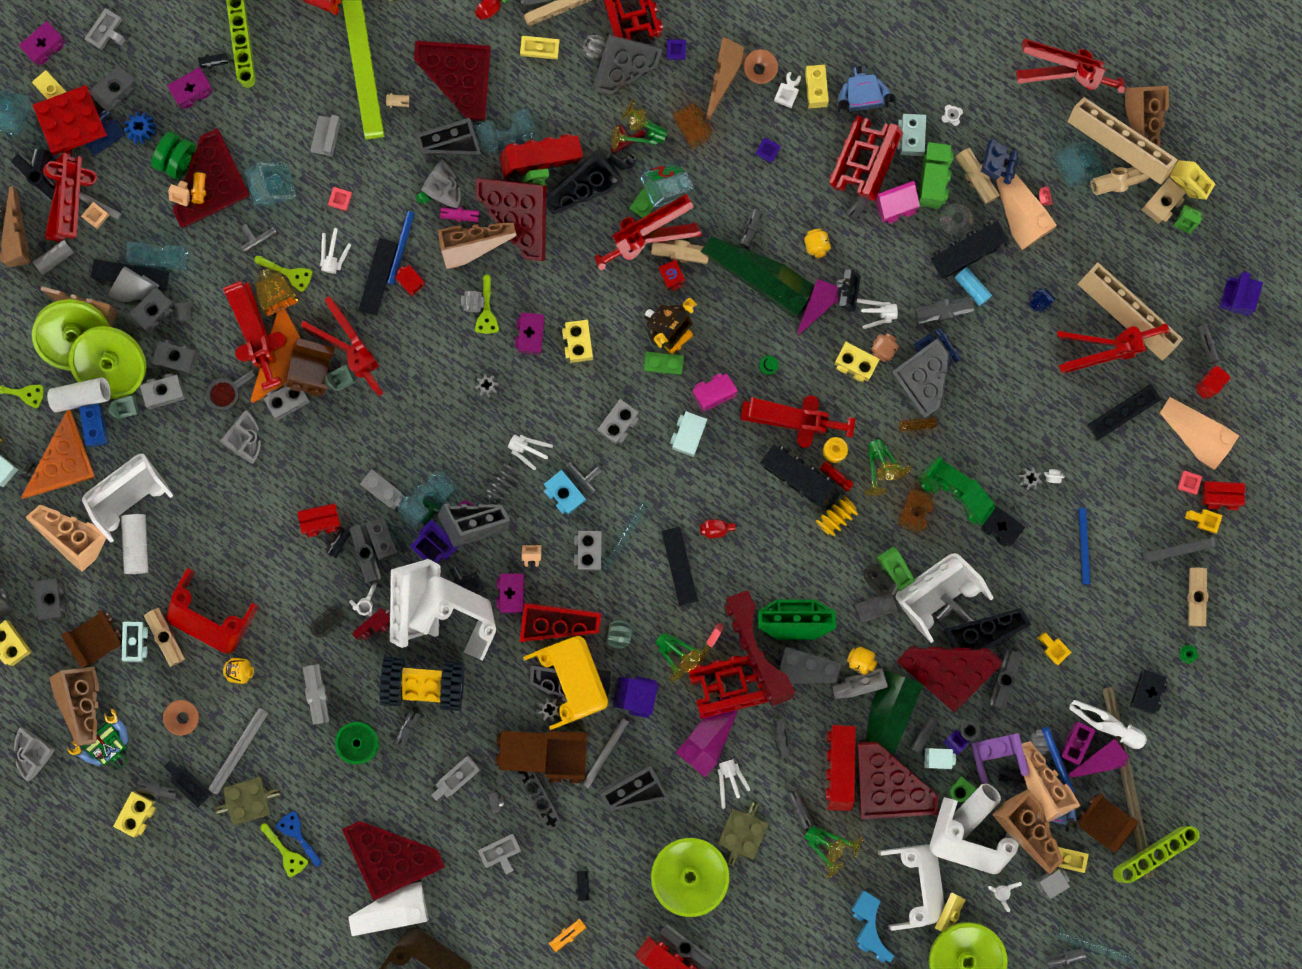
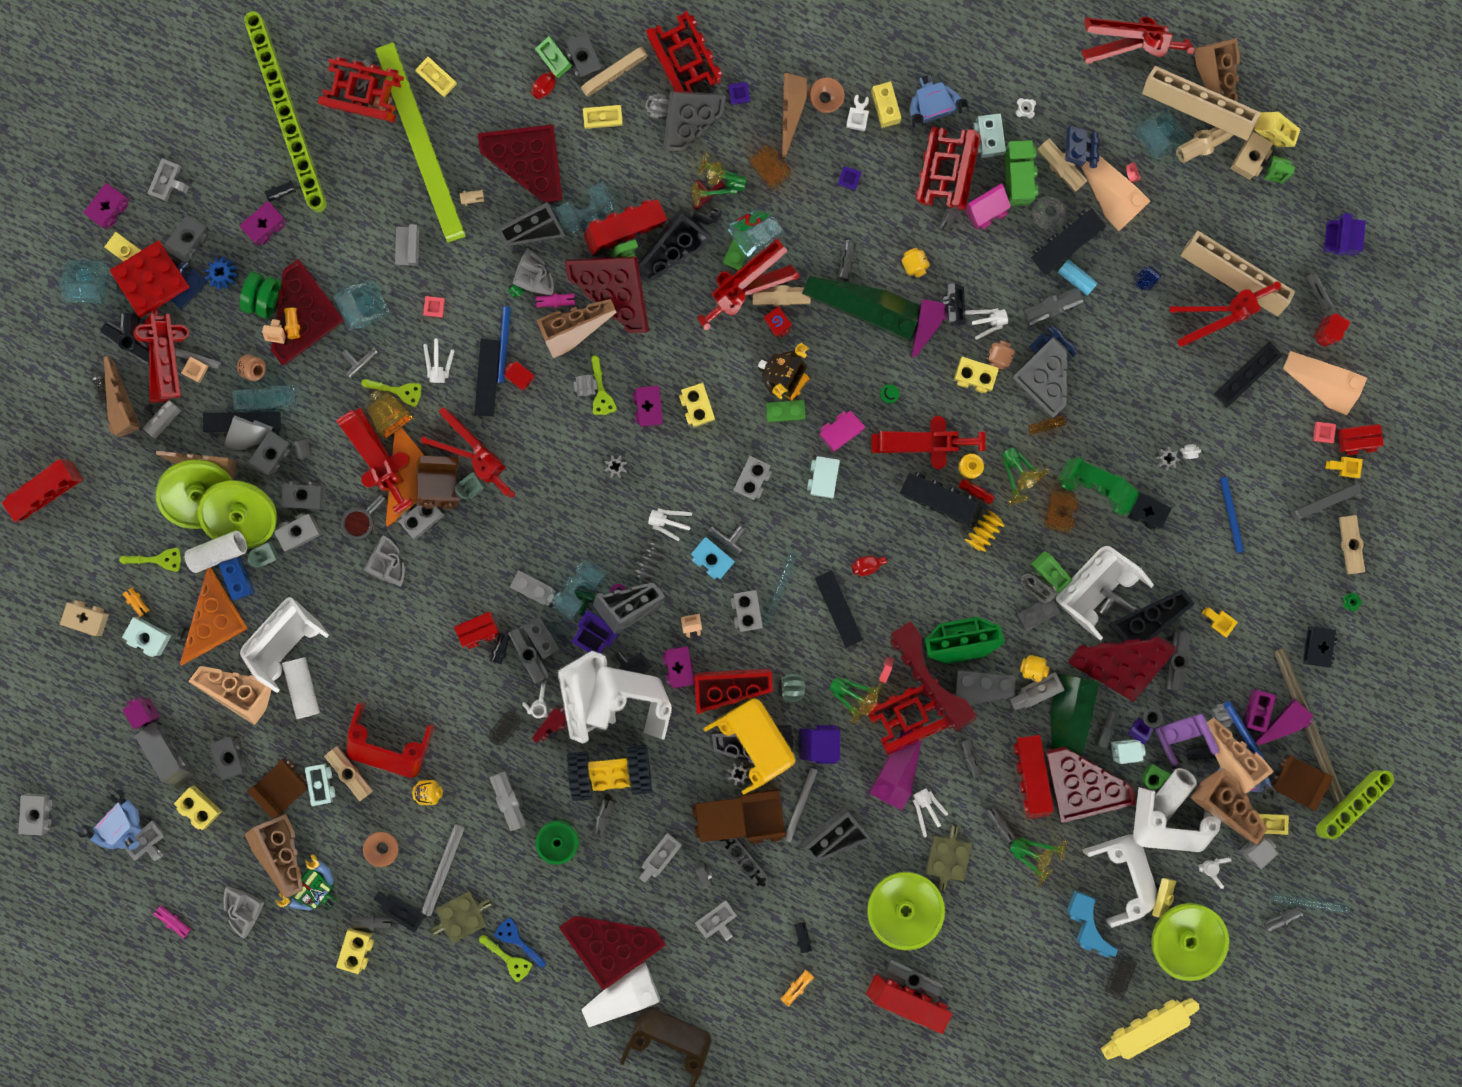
camera: 10 degrees left, 5 degrees up
white arm [1069,700,1147,749] -> none
none -> nougat head [237,354,266,381]

